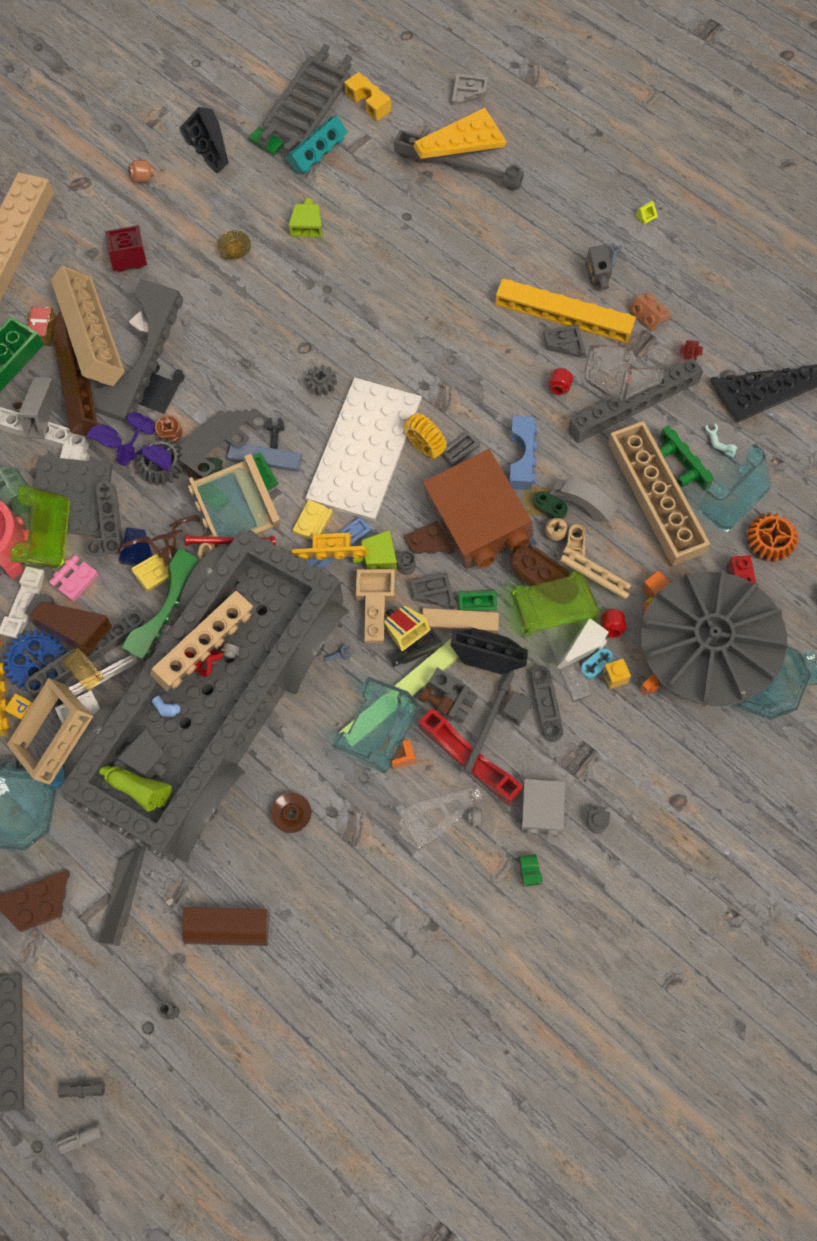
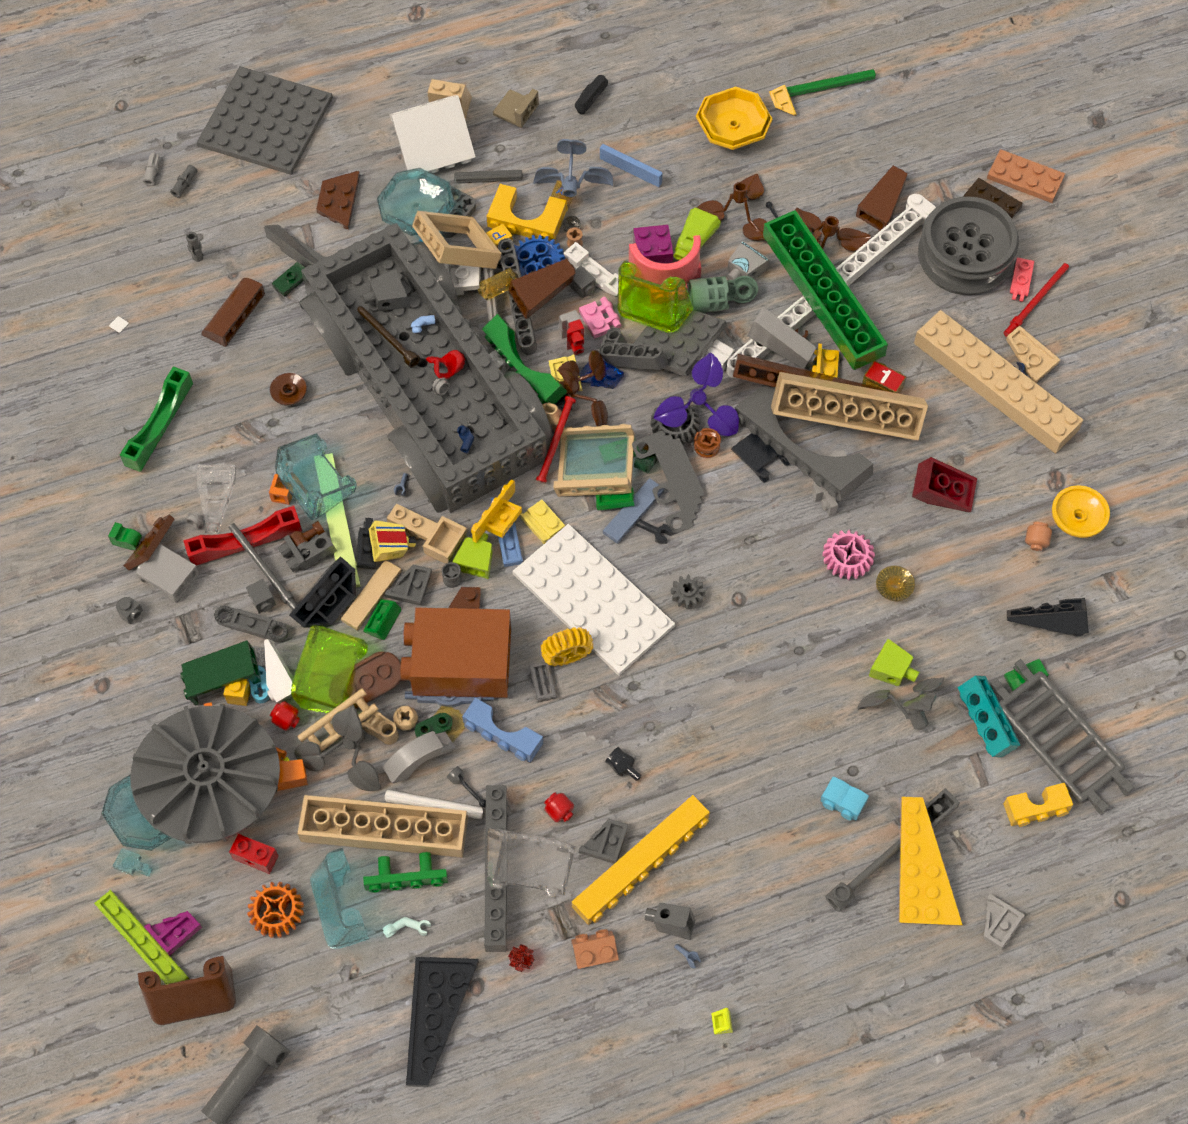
camera: 115 degrees right, 5 degrees down
lime piece [99,765,172,812] -> none
tan brick [150,591,253,691] -> none
none -> white sticker [109,316,128,333]
none -> green arch [120,366,193,472]
none -> reddish brown wing [123,514,175,570]
none -> dark green panel [180,640,261,706]
none -> dark green plate [272,261,305,297]
none -> dark grey plant [294,705,382,791]
none -> dark brown piece [357,306,420,368]
none -> white axle [385,790,484,819]
none -> hinge [447,766,486,807]
none -> dark blue arm [457,425,474,454]
none -> red hips [559,310,584,355]
none -> black piece [605,747,642,781]
none -> yellow bracket [812,343,839,377]
none -> medium azure brick [821,777,869,821]
none -> bright pink gear [822,530,875,580]
none -> dark grey plant [857,677,945,729]
none -> yellow dish [1052,485,1110,538]

